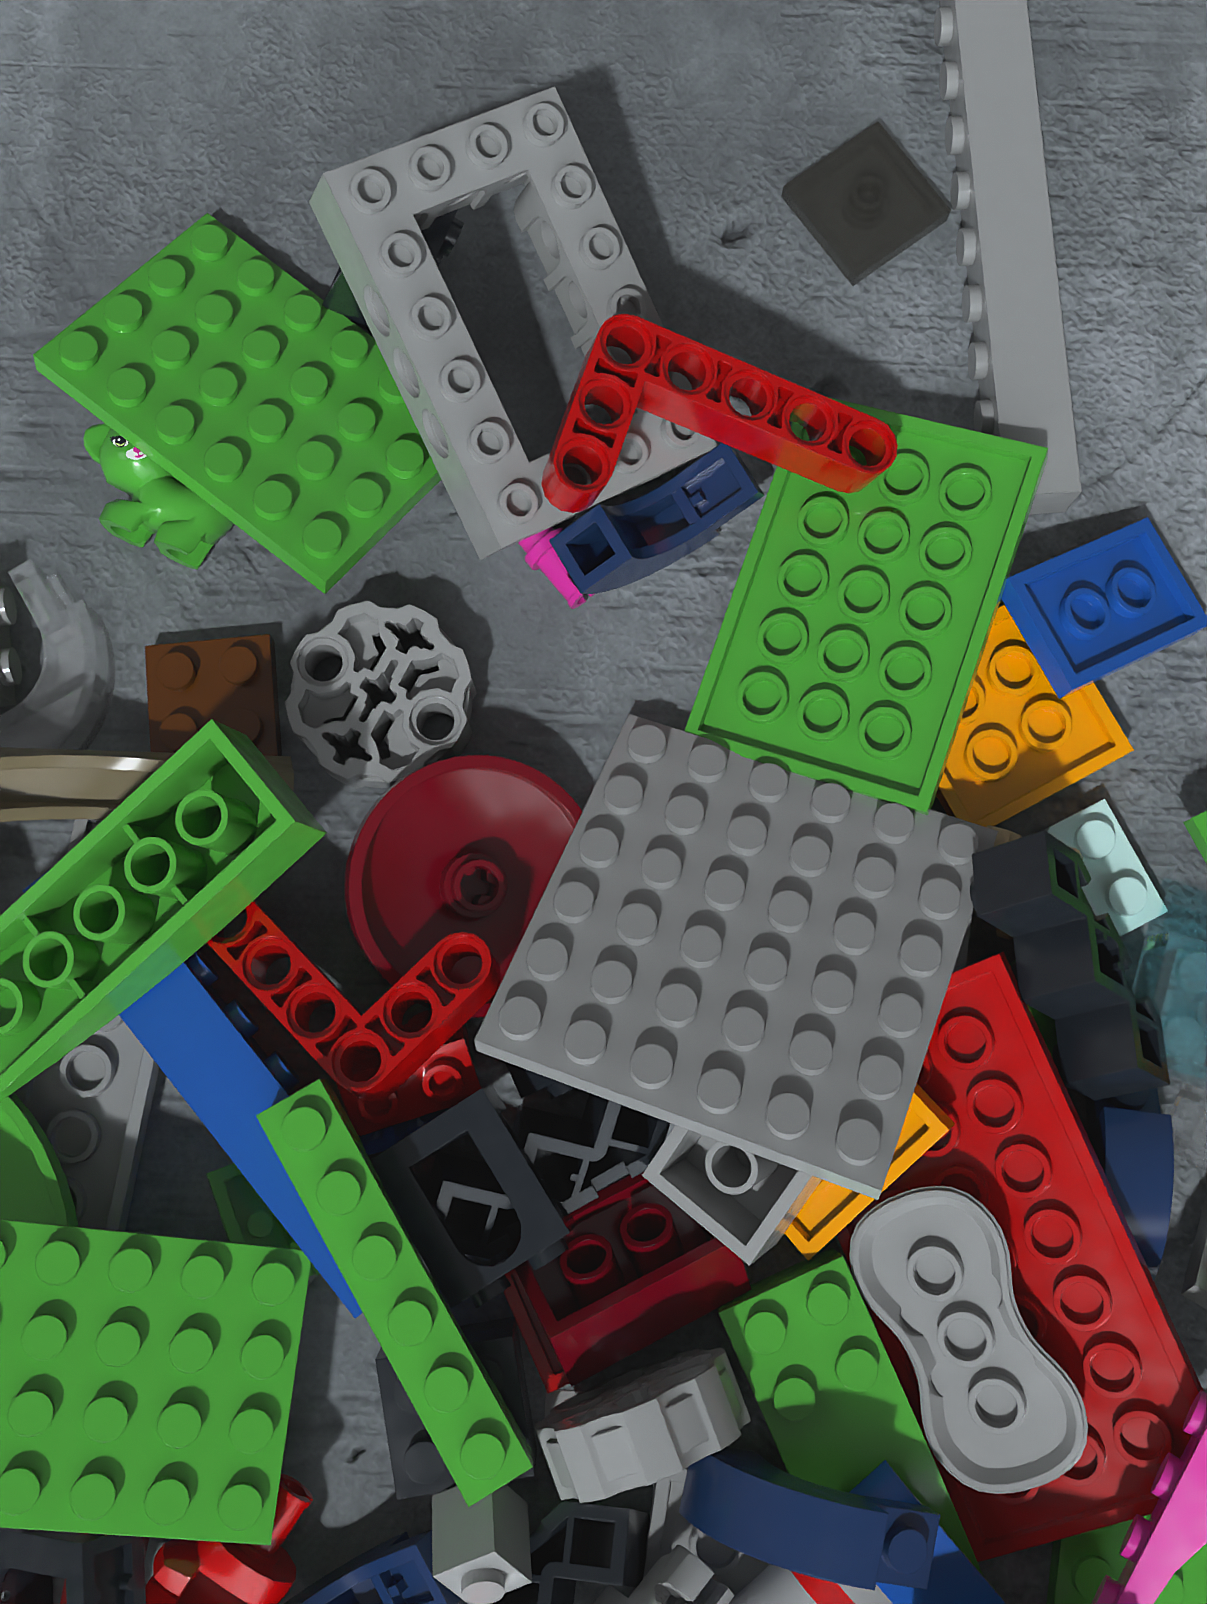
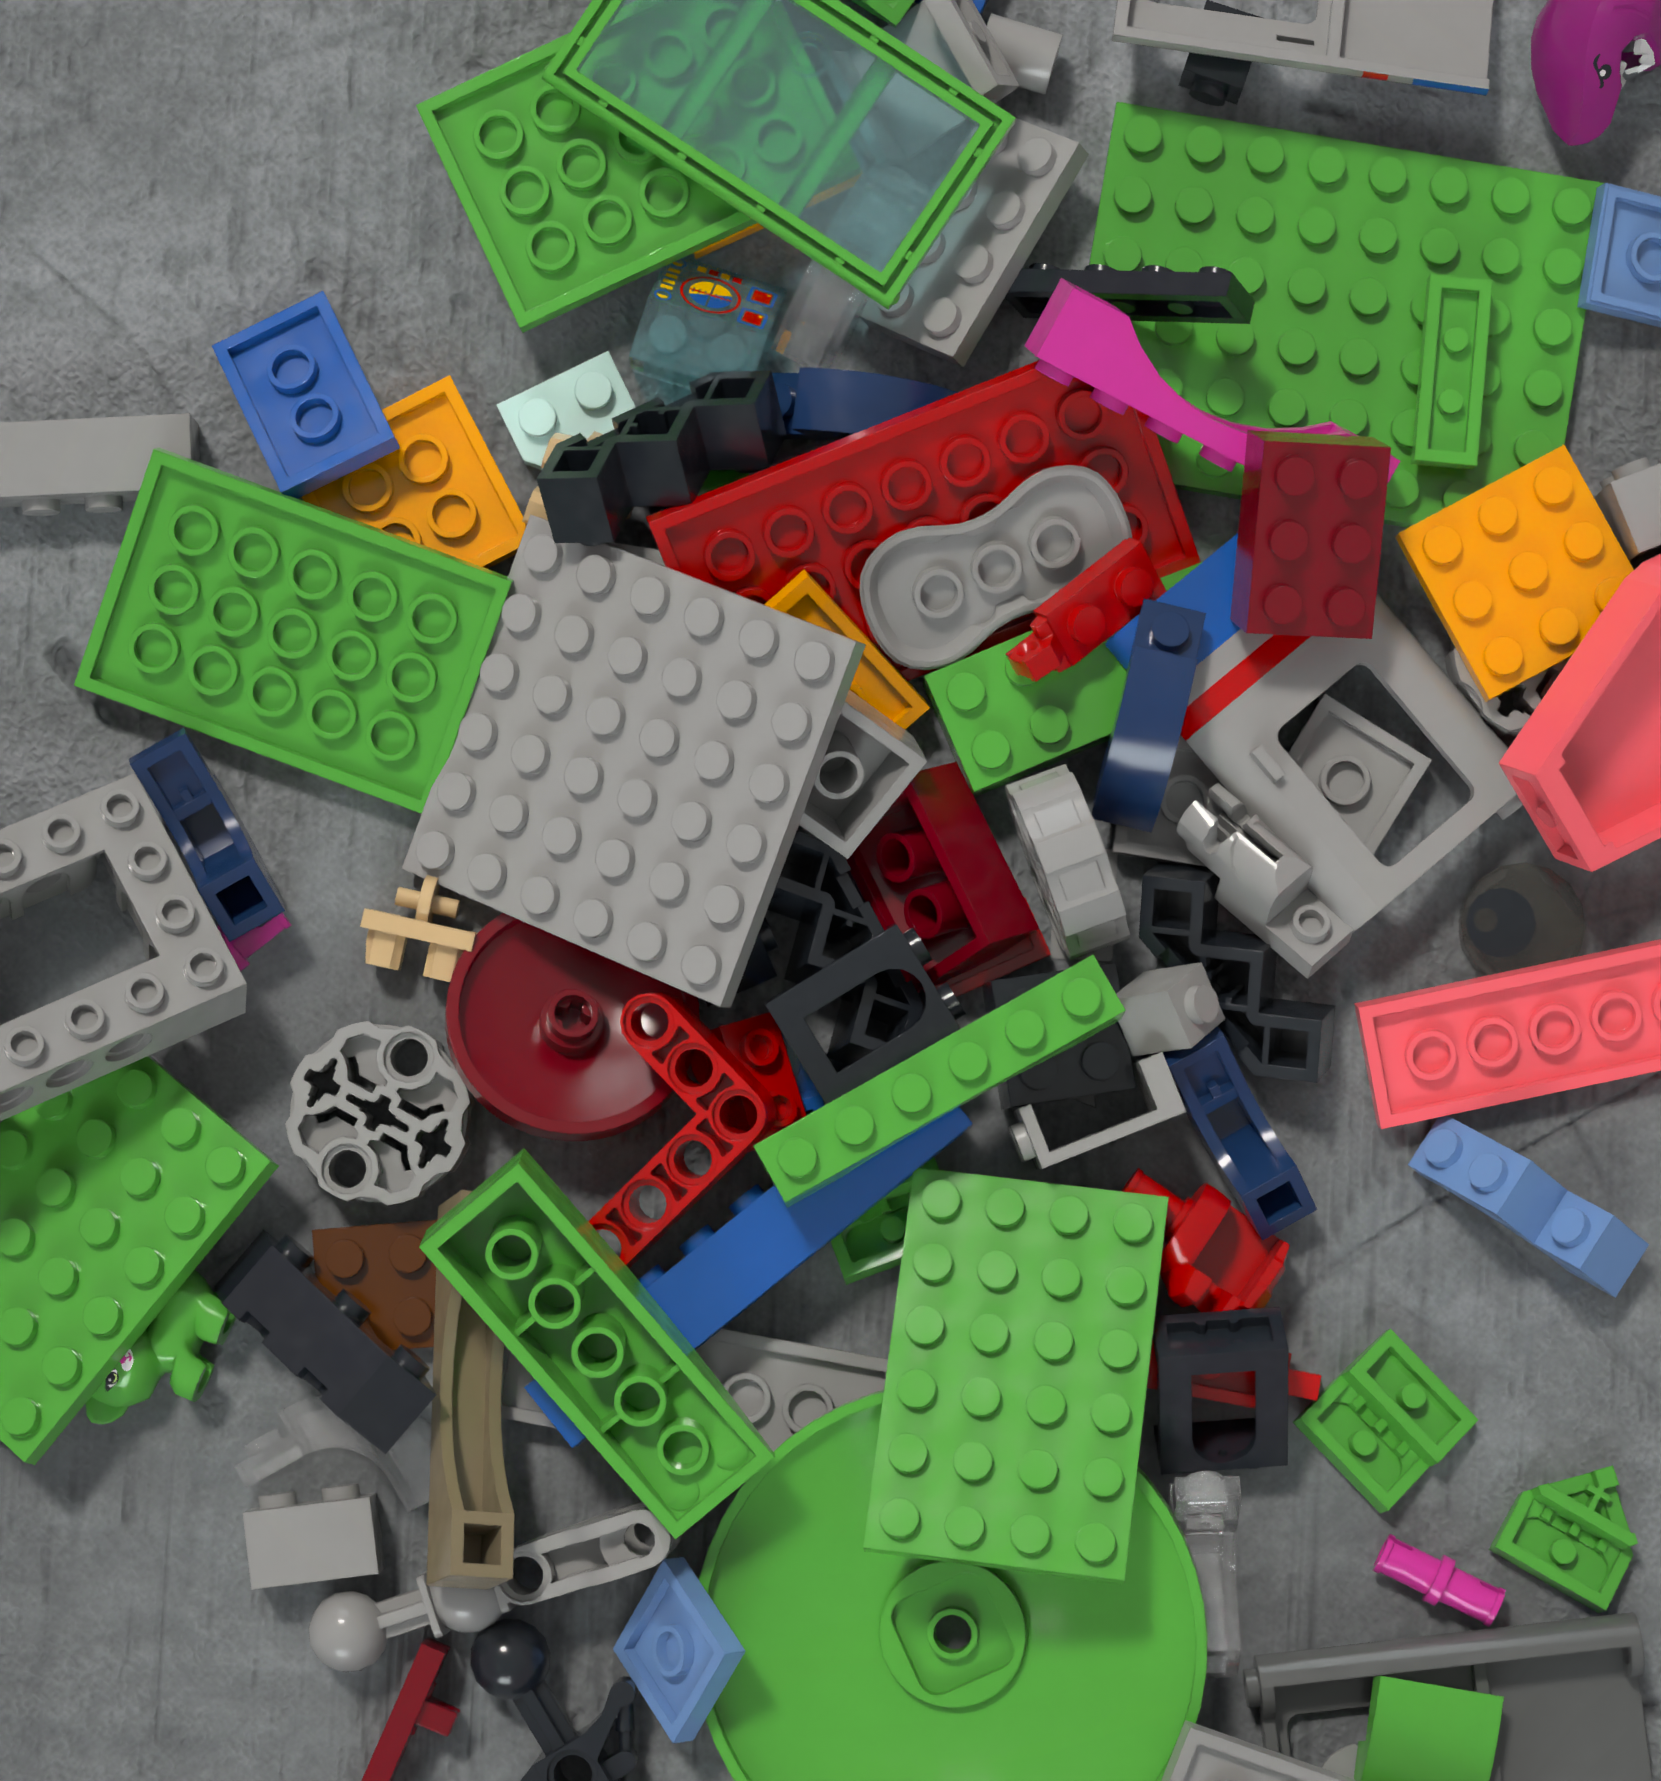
camera: 90 degrees left, 5 degrees up
red beam [541,313,898,513] -> none
none -> black brick [214,1229,437,1454]
none -> tan hips [360,875,477,982]
none -> red hinge [1005,538,1167,682]
none -> light grey panel [1007,1052,1186,1169]

